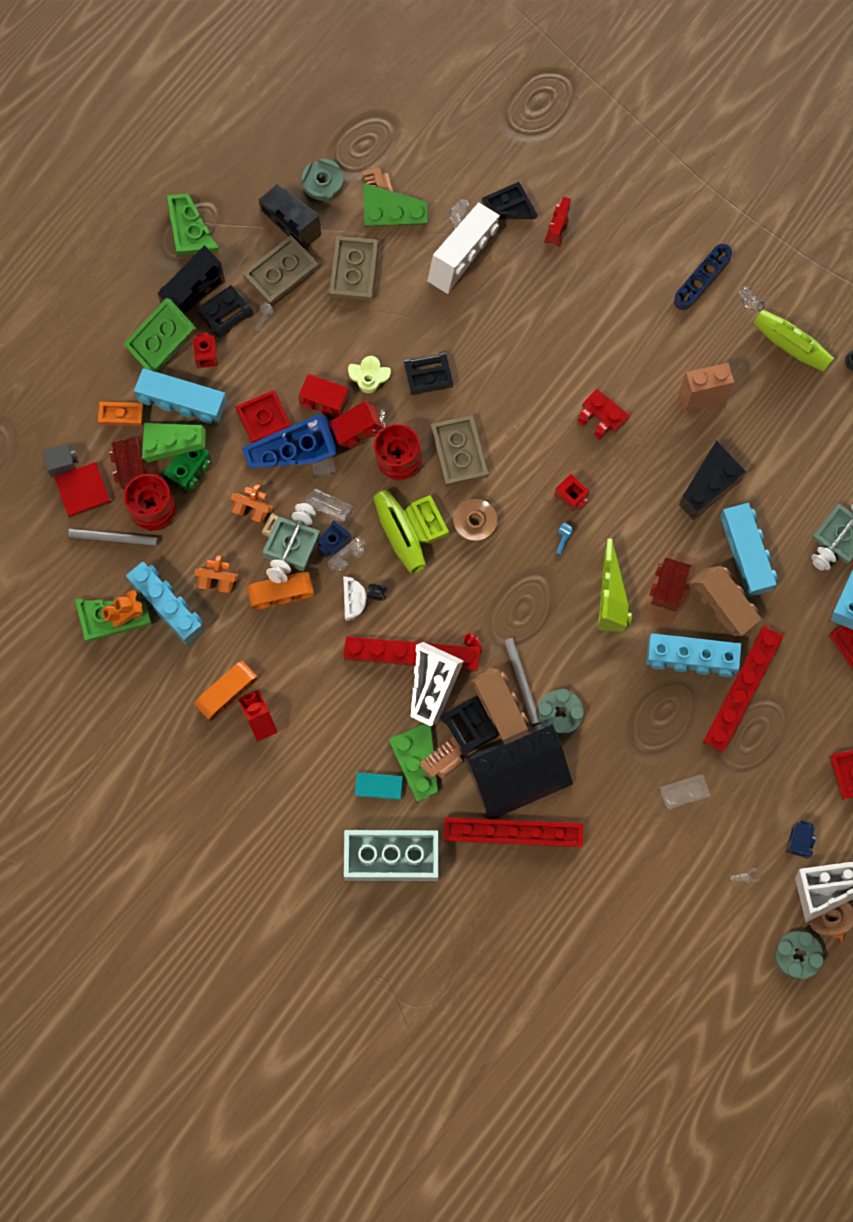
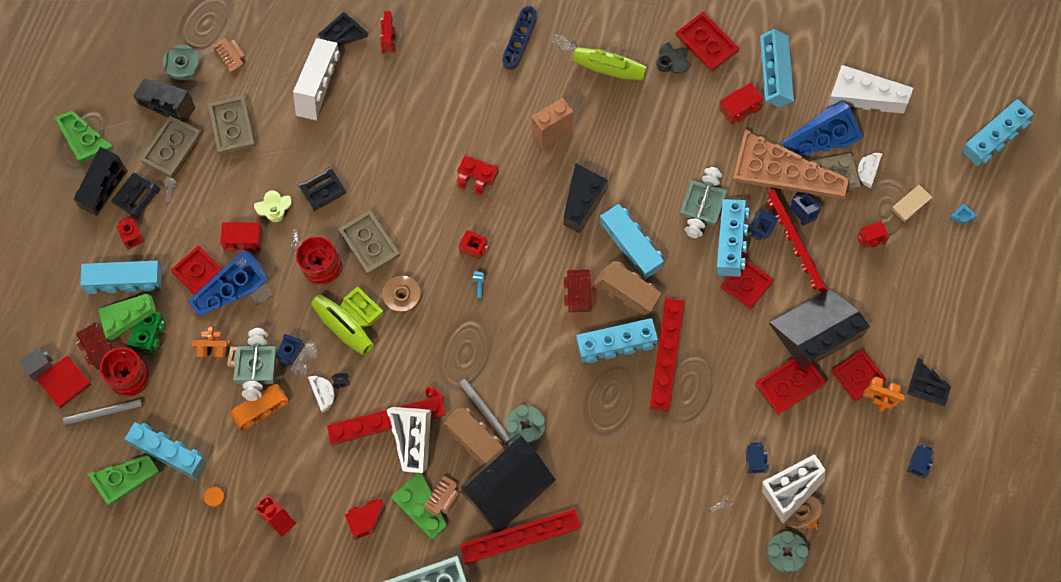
camera: 15 degrees left, 5 degrees down
orange plate [98,402,144,427] -> none
orange hips [102,591,143,628] -> none
bright green plate [124,298,197,372] -> none
orange beam [194,661,258,721] -> none
orange hips [195,555,239,593] -> none
clear plate [305,488,354,522] -> none
red brick [329,401,384,449] -> none
teal tile [355,772,403,800] -> none
bright green wing [363,183,428,227] -> none
black plate [440,697,498,756] -> none
clear arm [450,199,469,229] -> none
lime wedge [598,539,632,633] -> none
clear plate [659,774,711,811] -> none
none -> orange tile [204,487,225,508]
none -> red slope [344,499,385,540]

